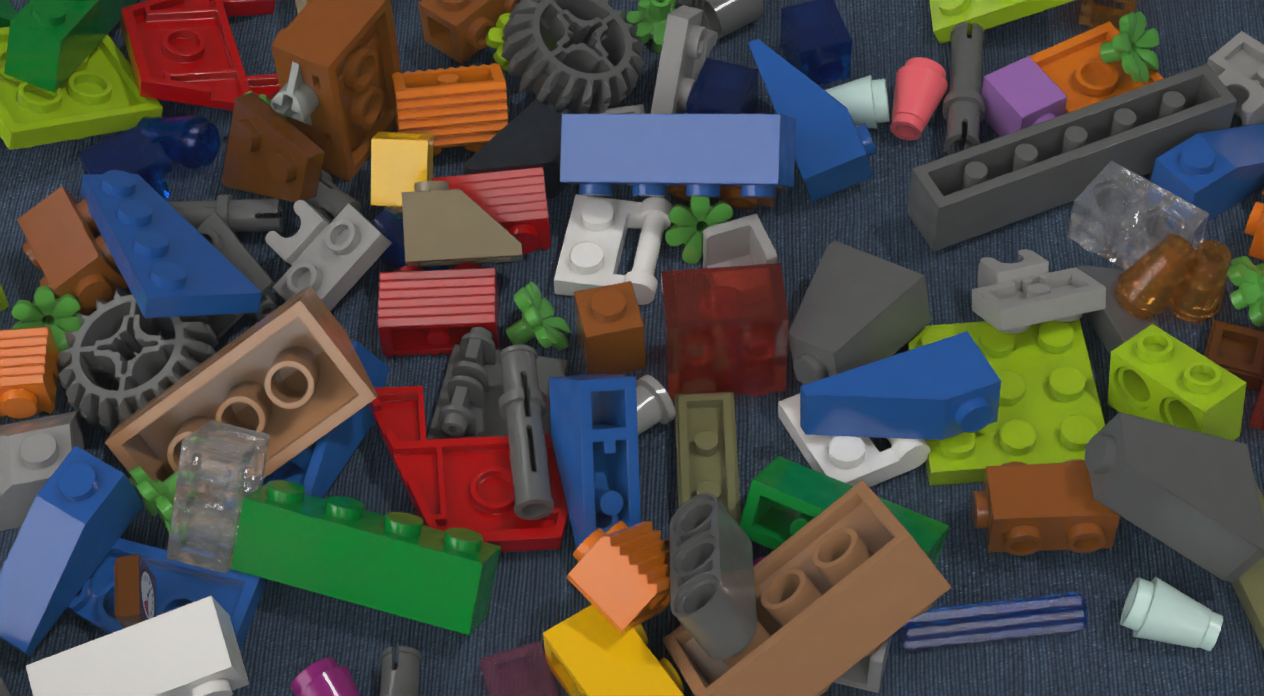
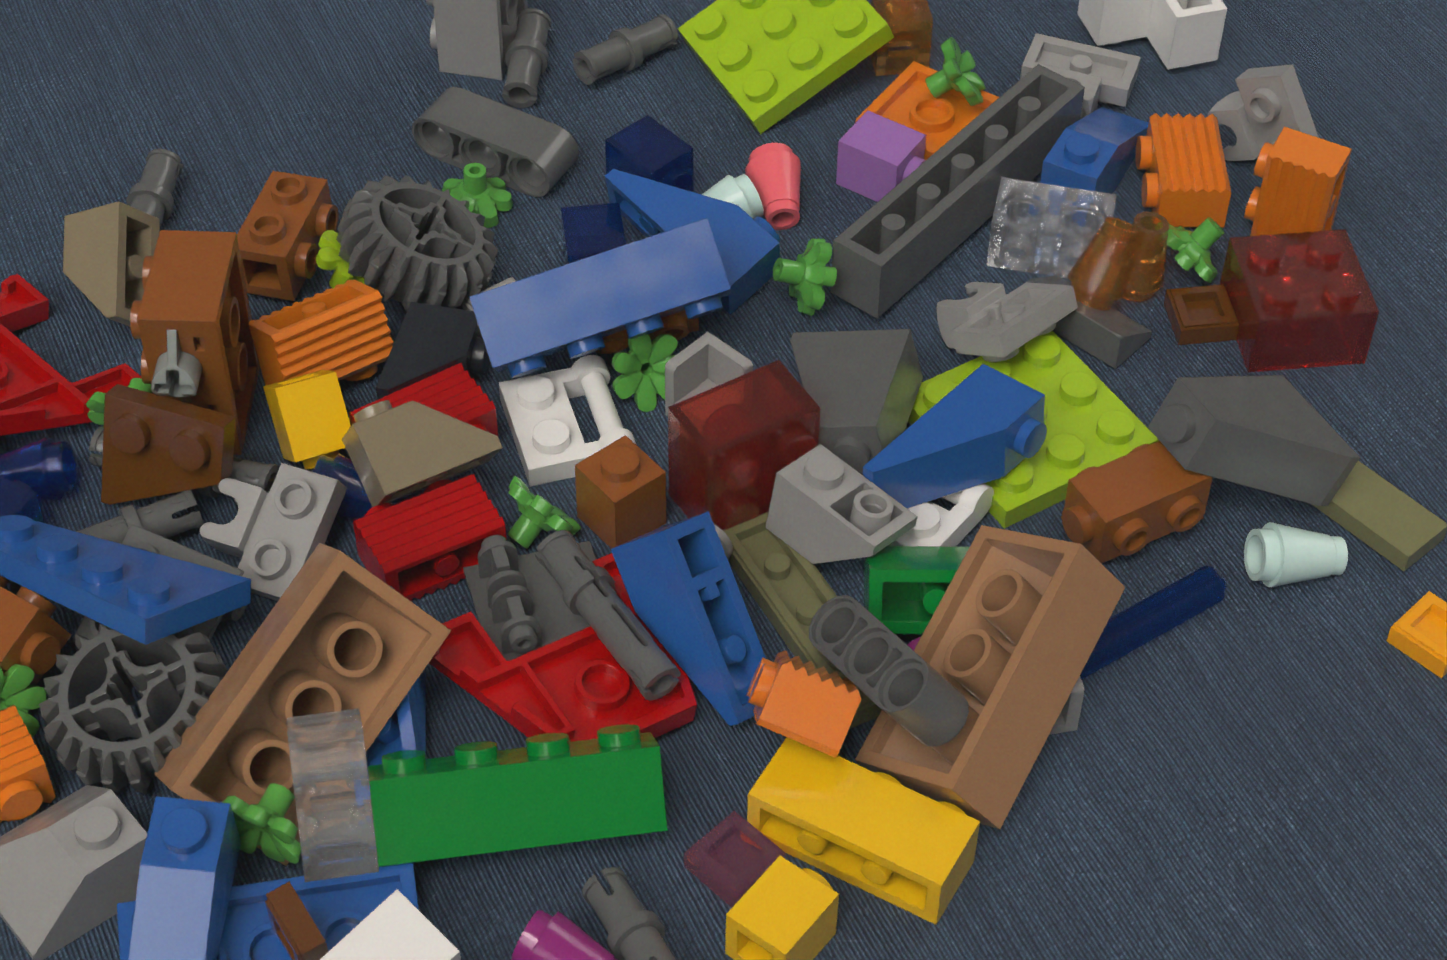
camera: 30 degrees left, 5 degrees down
light grey plate [651,5,718,114] -> none
dark grey pin [942,22,986,155] -> none
lime brick [1107,324,1247,441] -> none
none -> light grey slope [765,444,918,564]
none -> bright green plant [773,239,837,316]

